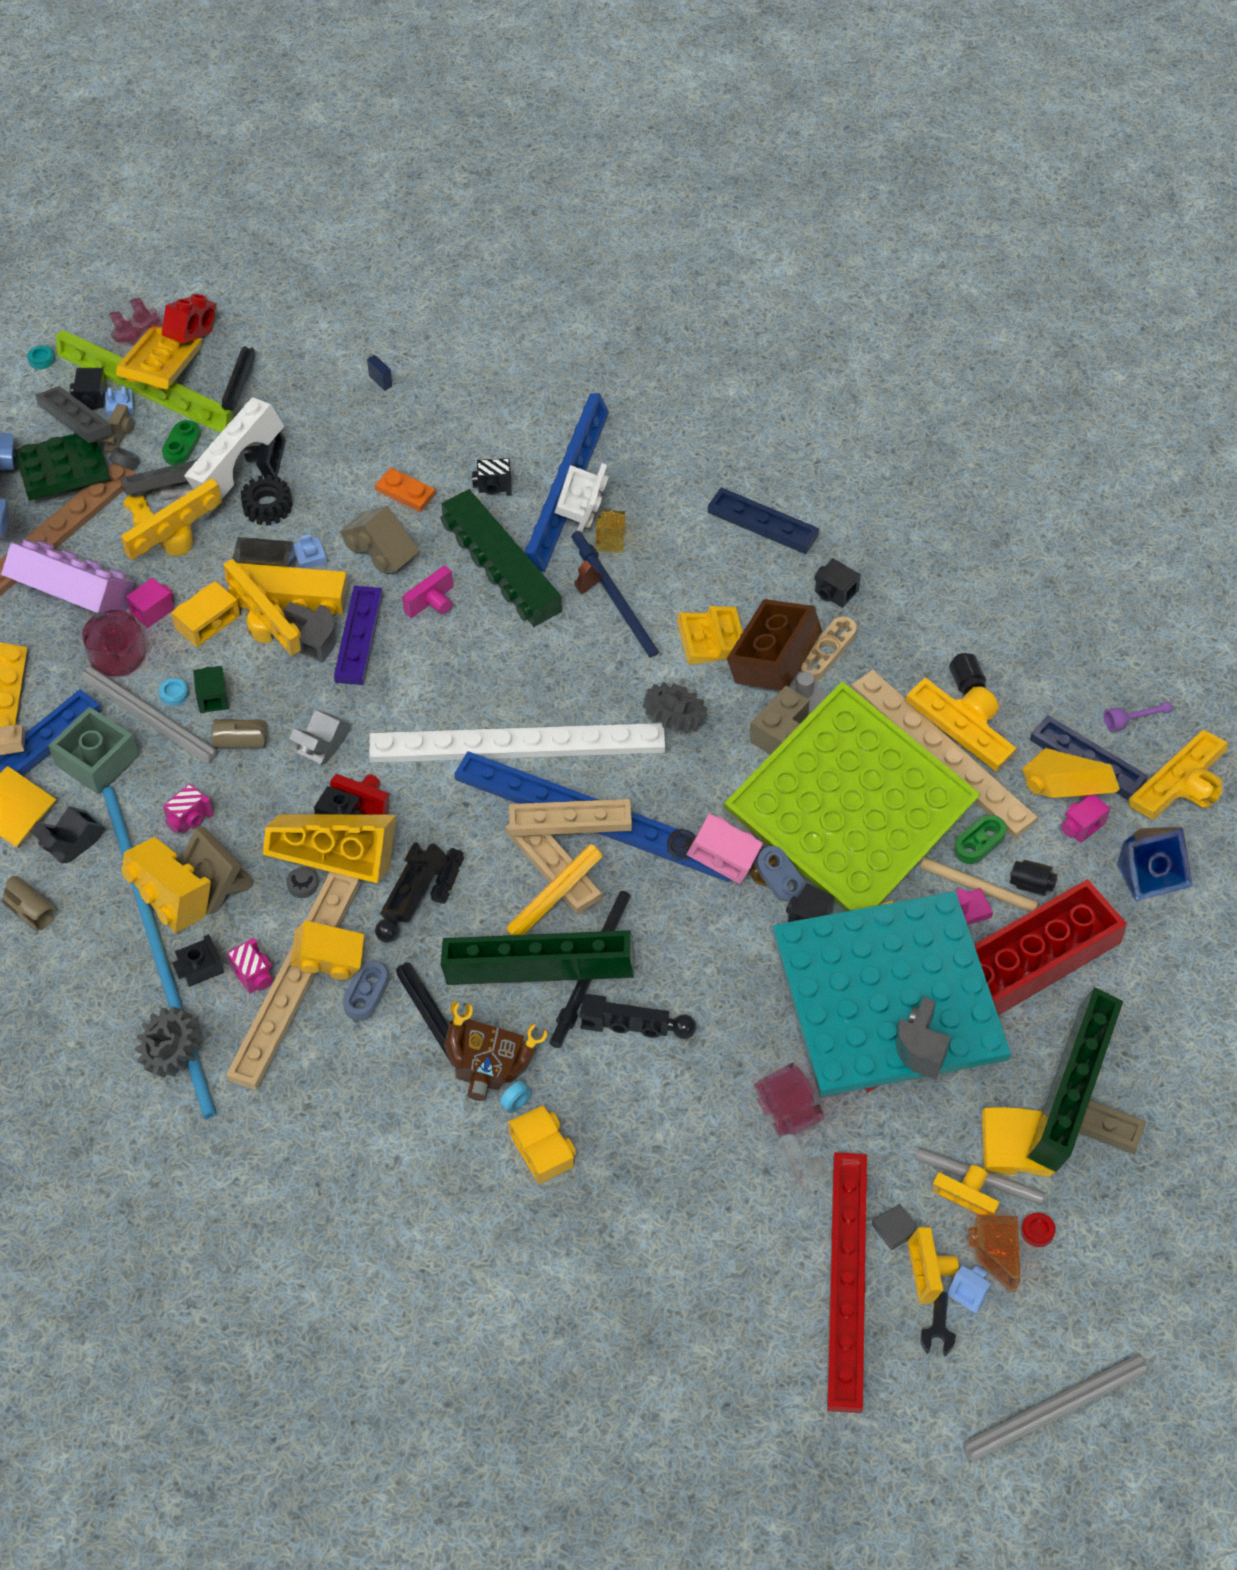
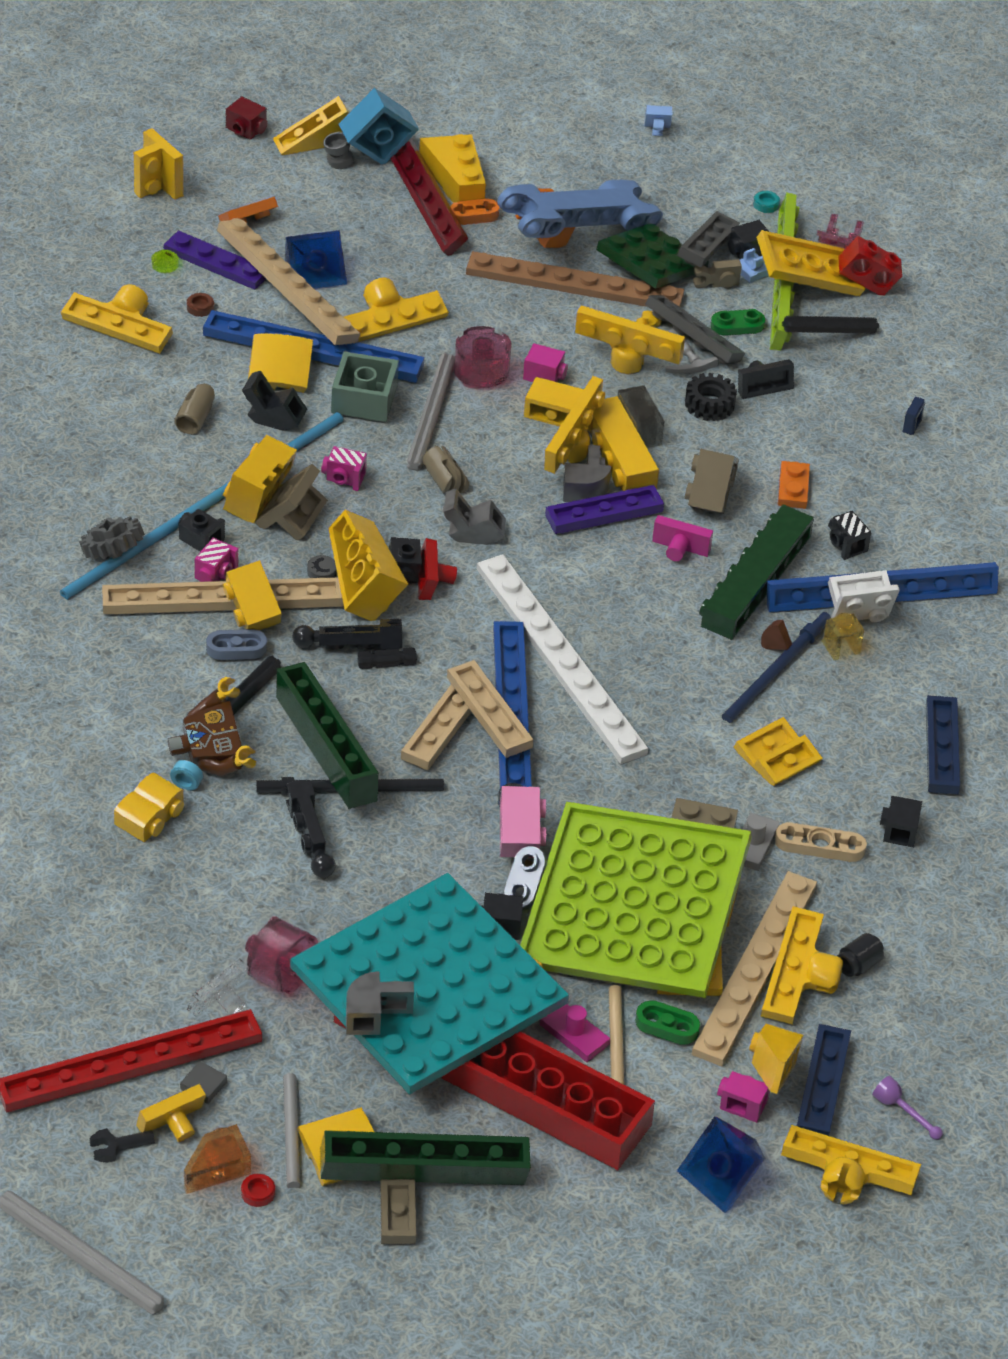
camera: 60 degrees right, 10 degrees down
lavender brick [1,539,135,614] -> none
dark grey tile [109,448,139,469] -> none
medium azure tile [159,678,189,706] -> none
white arch [184,397,284,499] -> none
dark green brick [193,666,229,713] -> none
light blue tile [292,534,327,569] -> none
yellow axle [506,844,602,935] -> none
dark grey gear [642,682,707,733] -> none
reddish brown brick [727,599,822,690] -> none
yellow tile [932,1165,1000,1221] -> none
light blue tile [947,1265,991,1313] -> none
black brick [1010,859,1058,896] -> none

